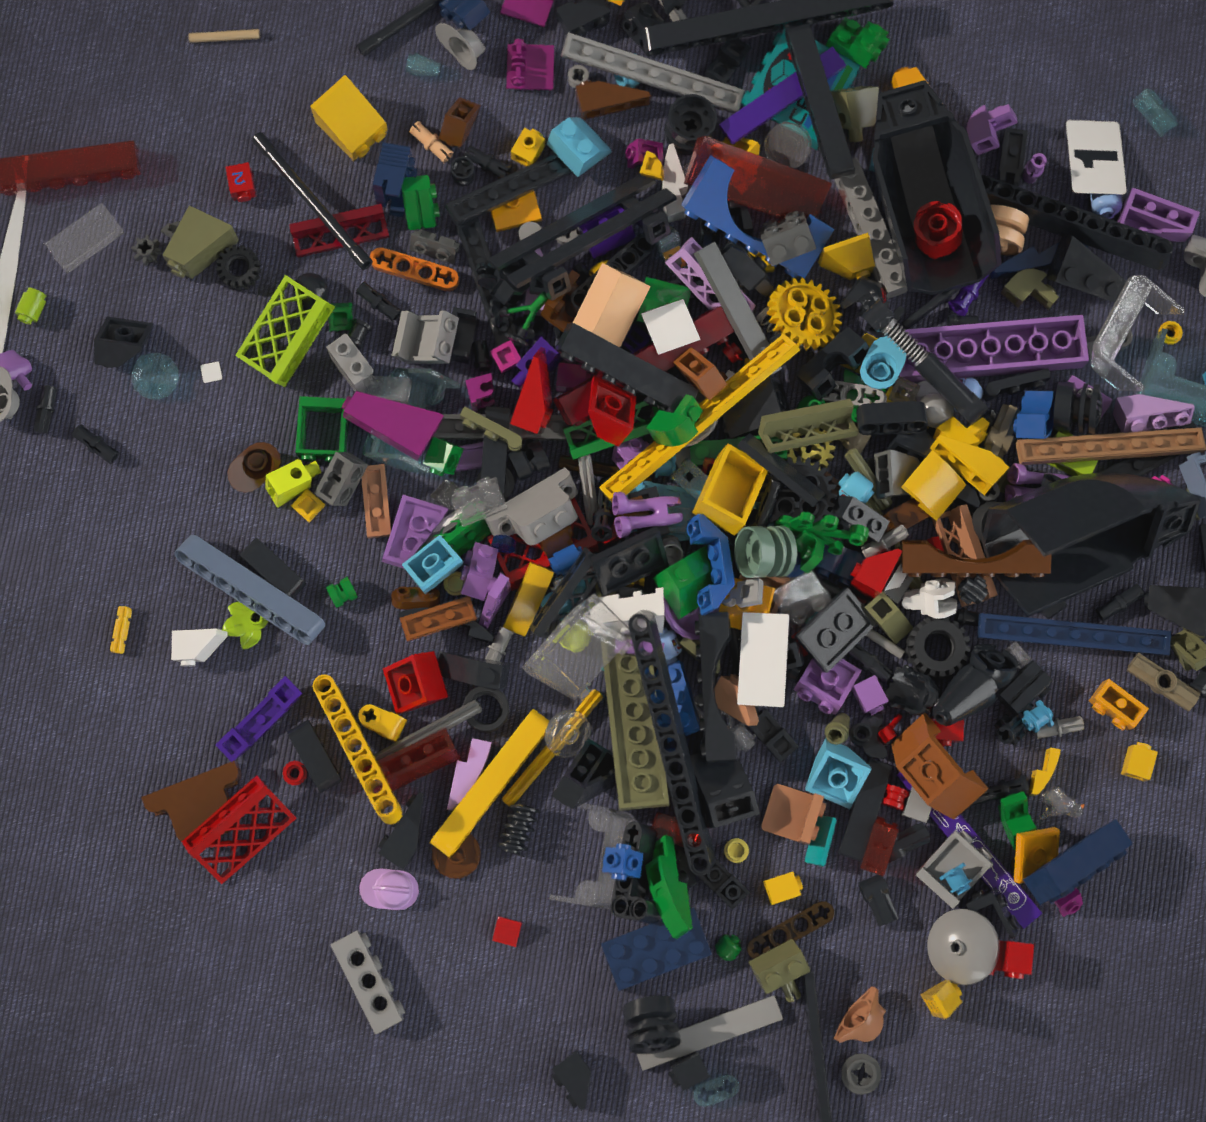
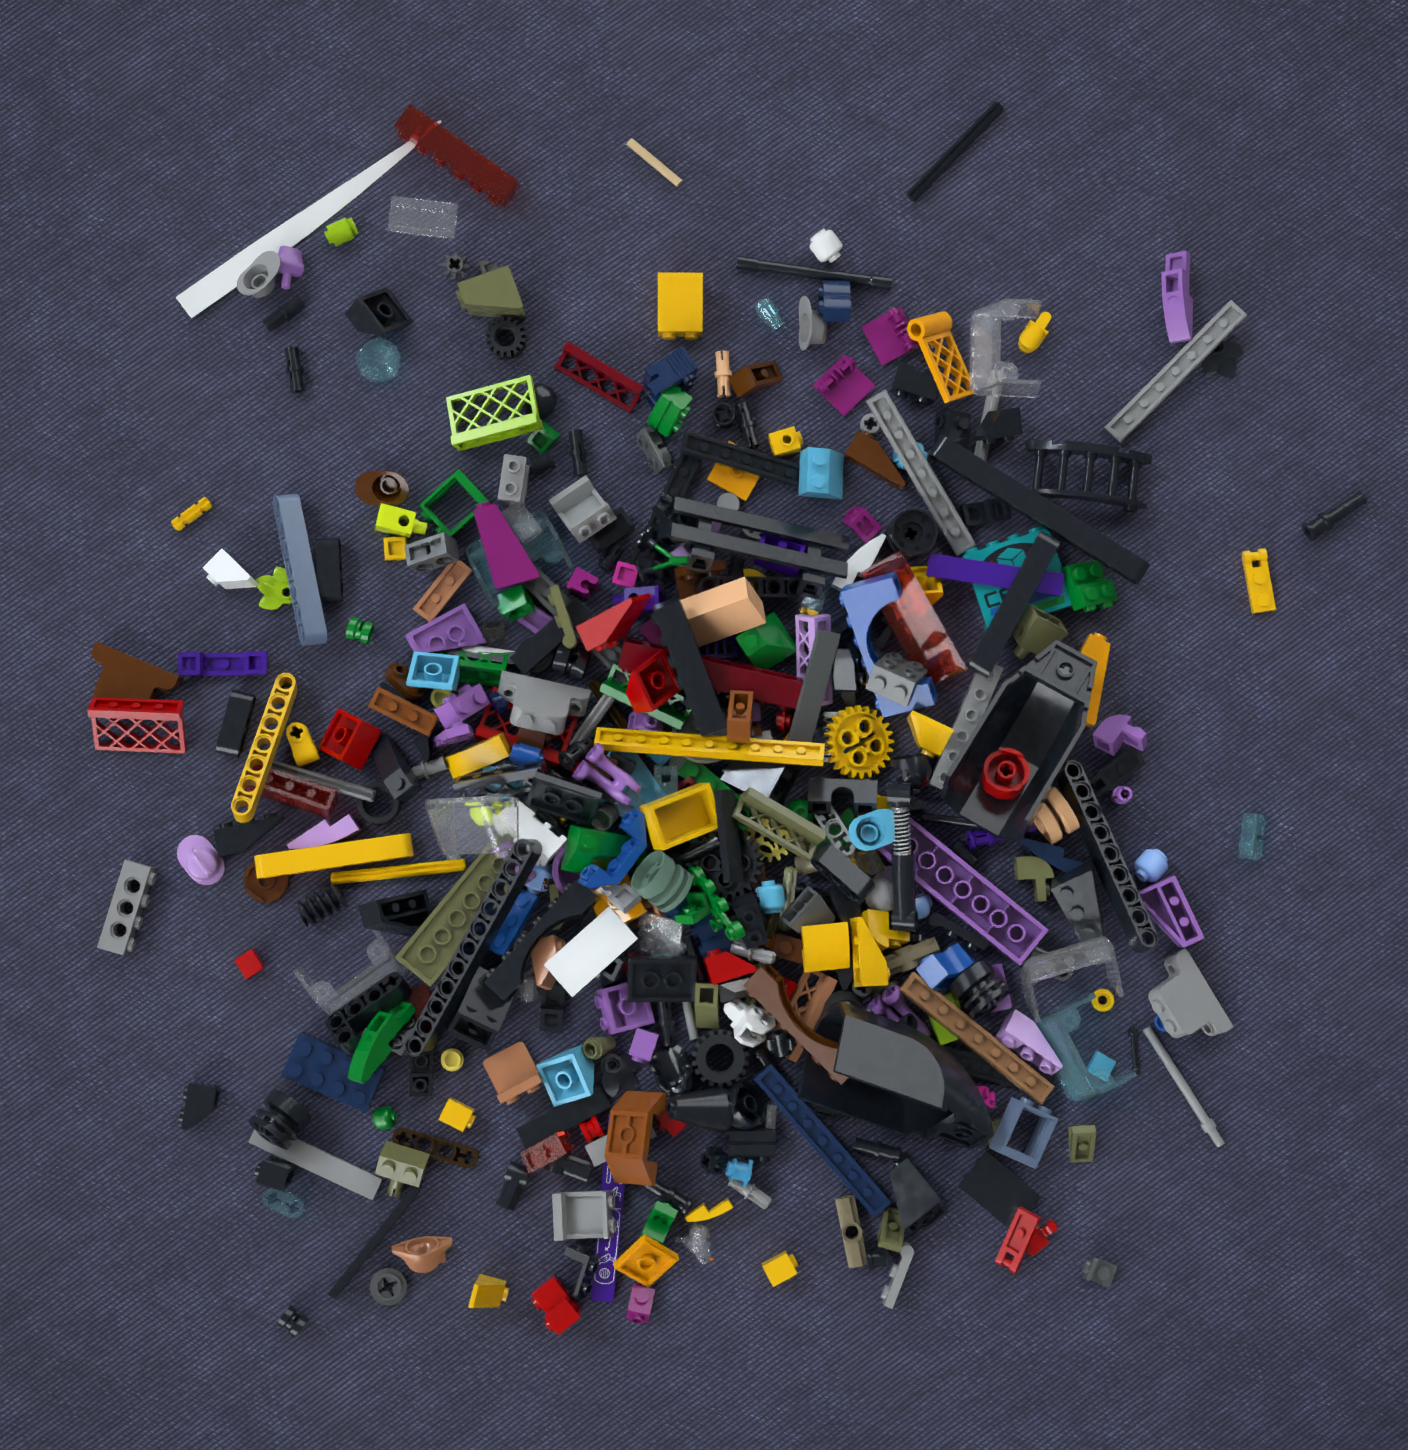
camera: 45 degrees right, 5 degrees up
white sticker [200,362,222,383] -> none
red brick [225,162,257,202] -> none
black piece [252,132,373,270] -> none
red plate [282,761,307,786] -> none
orange beam [370,247,459,291] -> none
clear bracket [451,477,508,527] -> none
clear tile [545,709,591,758] -> none
blue brick [602,844,643,881] -> none
yellow tile [640,151,664,181] -> none
white sticker [641,299,700,355] -> none
green brick [646,395,703,447] -> none
clear tile [765,122,811,169] -> none
teal slope [805,816,837,867] -> none
red hand [878,714,902,743] -> none
light grey dish [927,909,1000,985] -> none
dark azure brick [939,863,972,895] -> none
dark blue brick [1023,819,1133,905] -> none
white sticker [1066,120,1127,194] -> none
light orange brick [1089,679,1149,731] -> none

